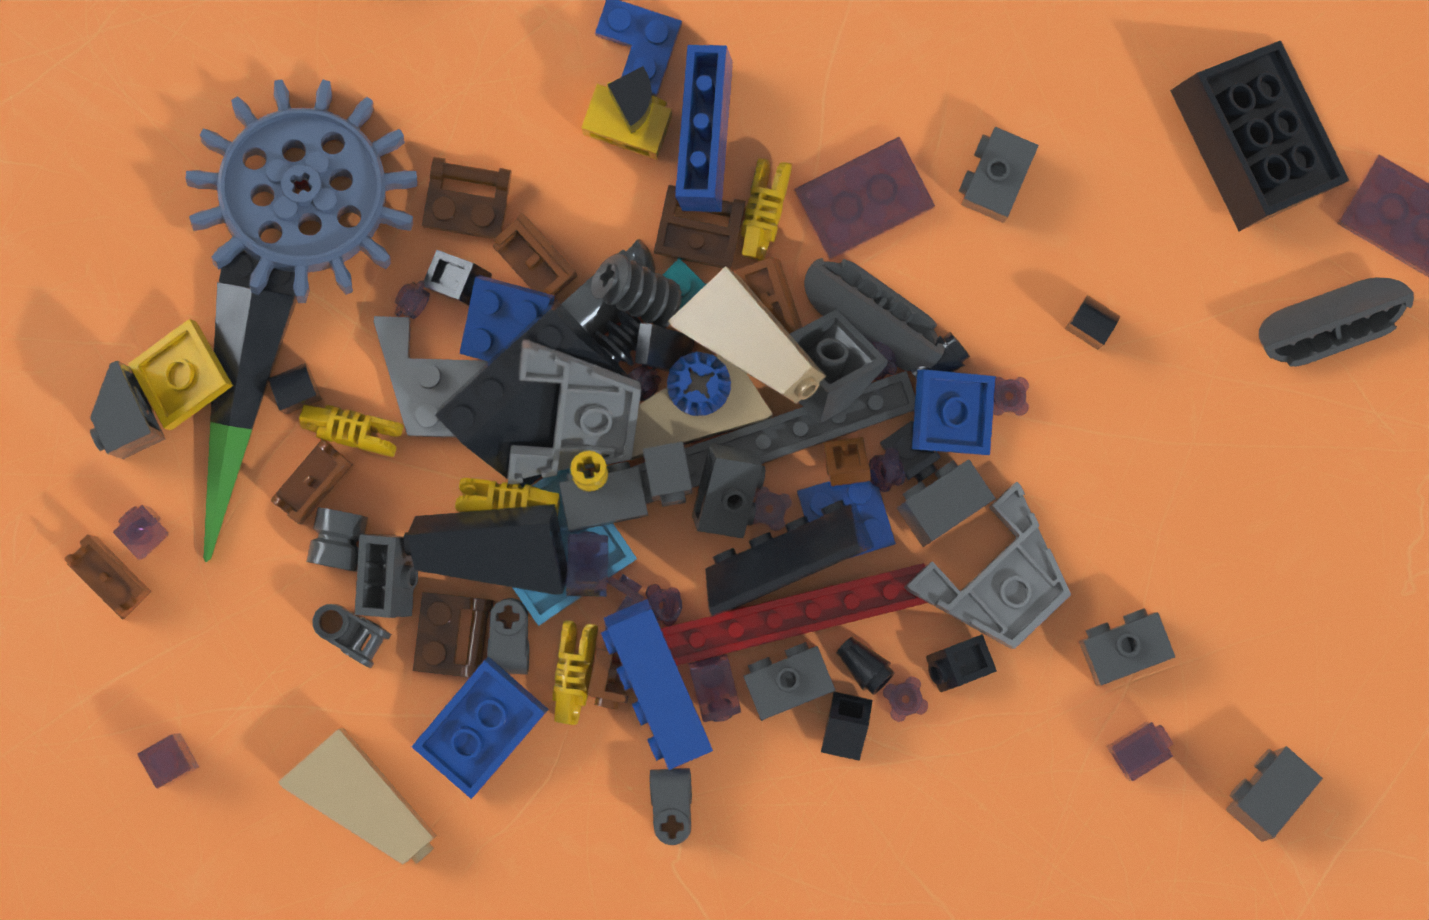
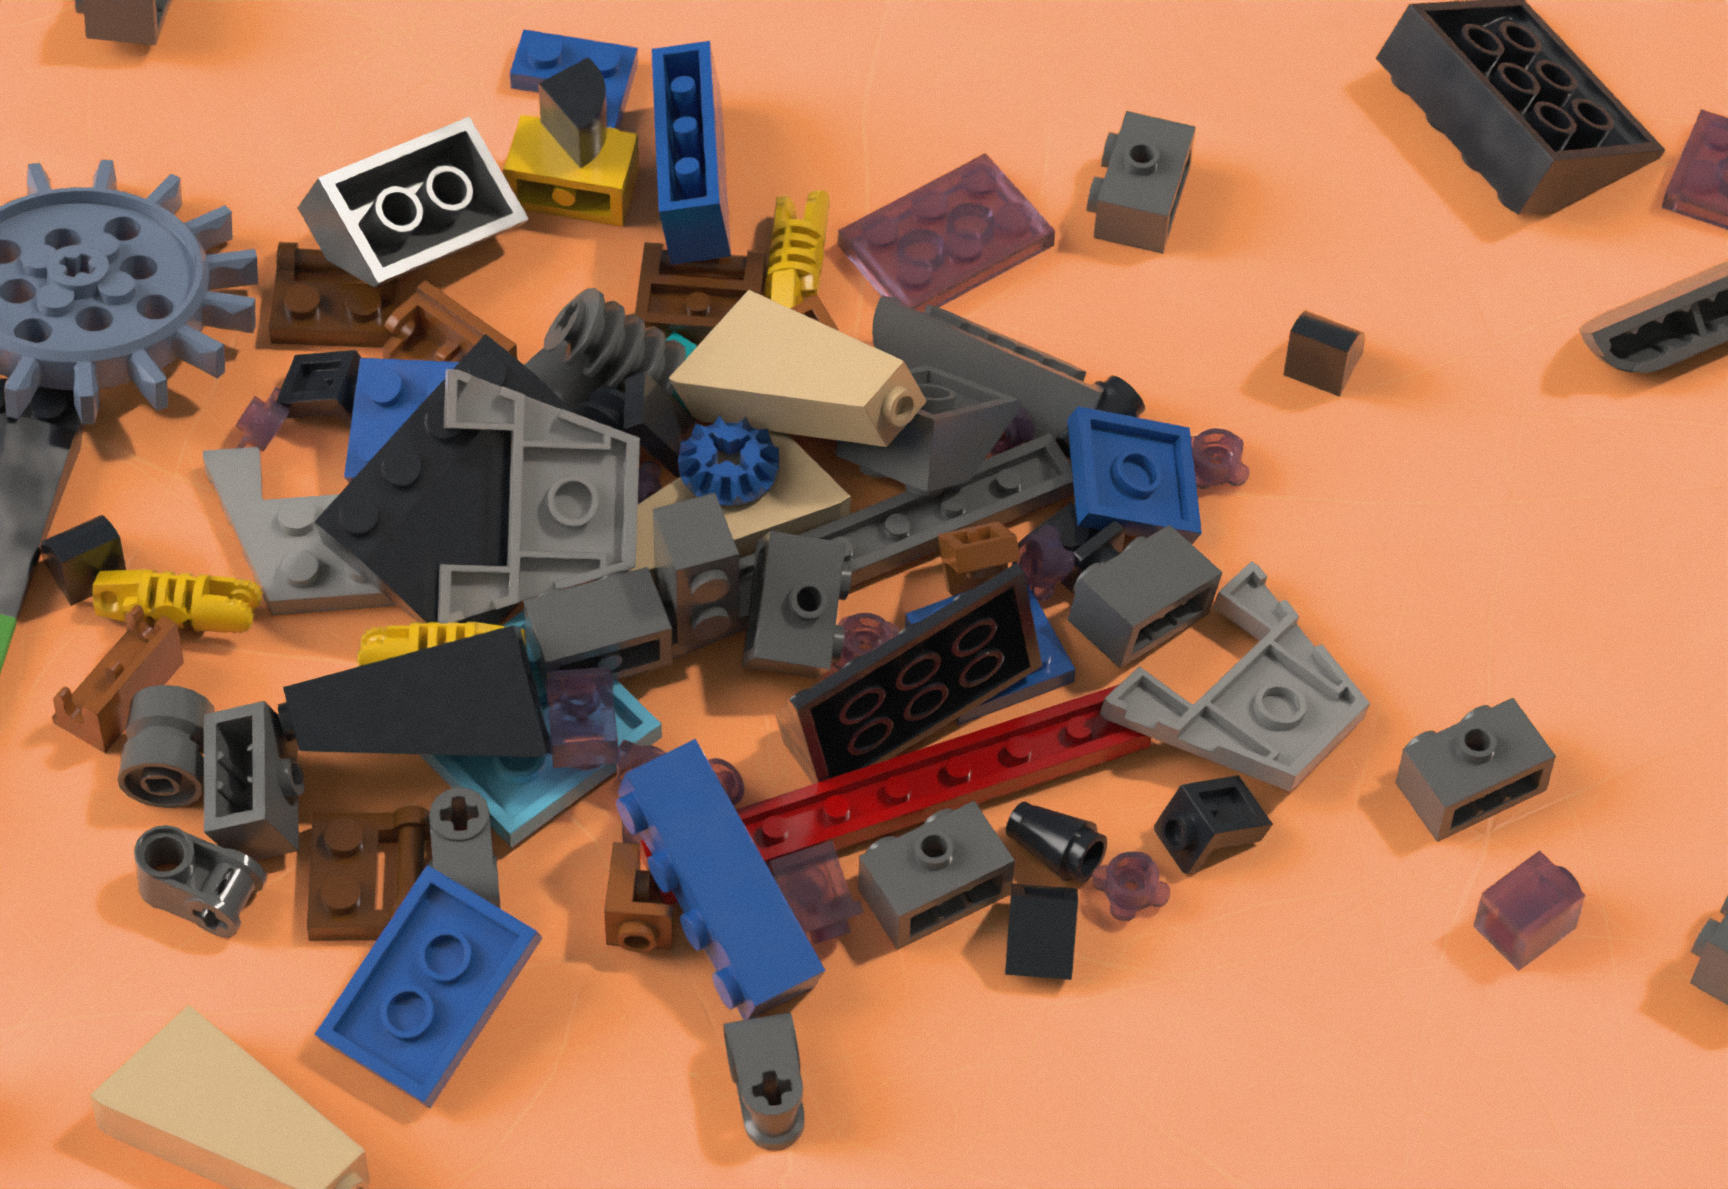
camera: 10 degrees left, 30 degrees down
yellow hinge [552,620,598,725] -> none
yellow bush [570,451,608,492] -> none
none -> dark grey slope [297,116,529,288]

